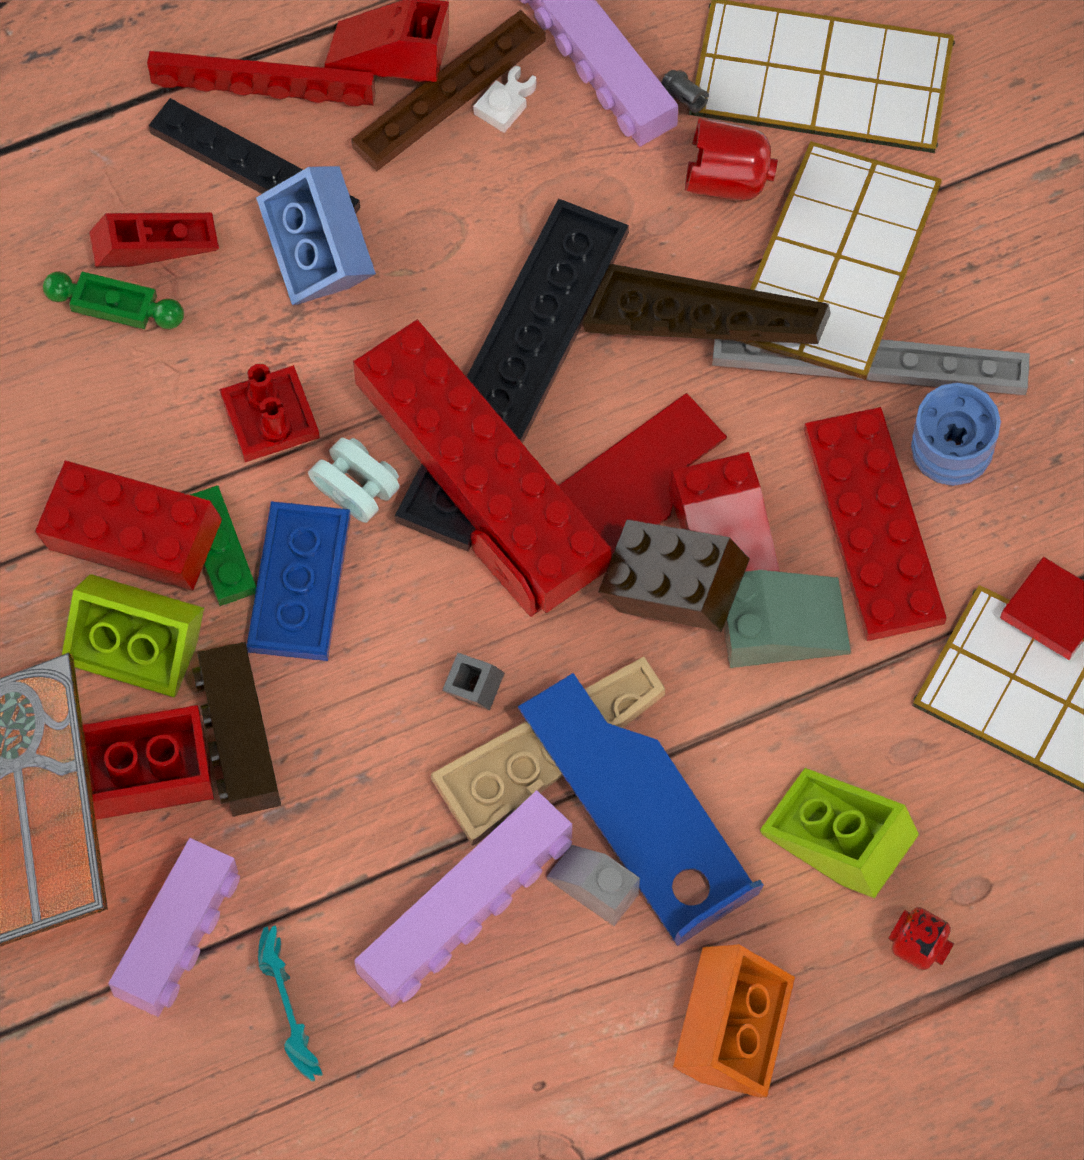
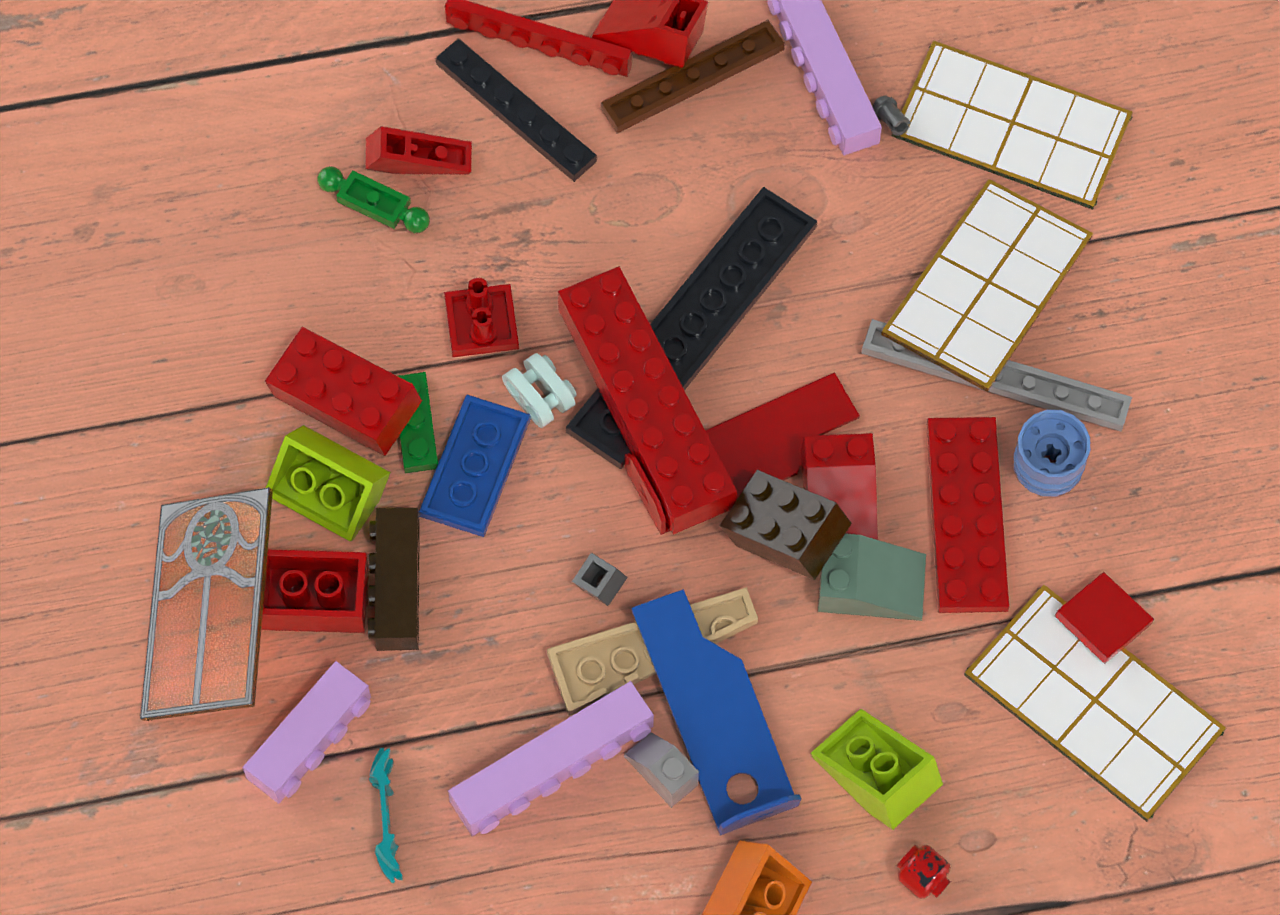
camera: 10 degrees right, 0 degrees up
medium blue slope [256,166,376,305] -> none
white plate [474,66,536,133] -> none
dark brown wing [583,264,831,344] -> none
red cylinder [685,118,778,201] -> none

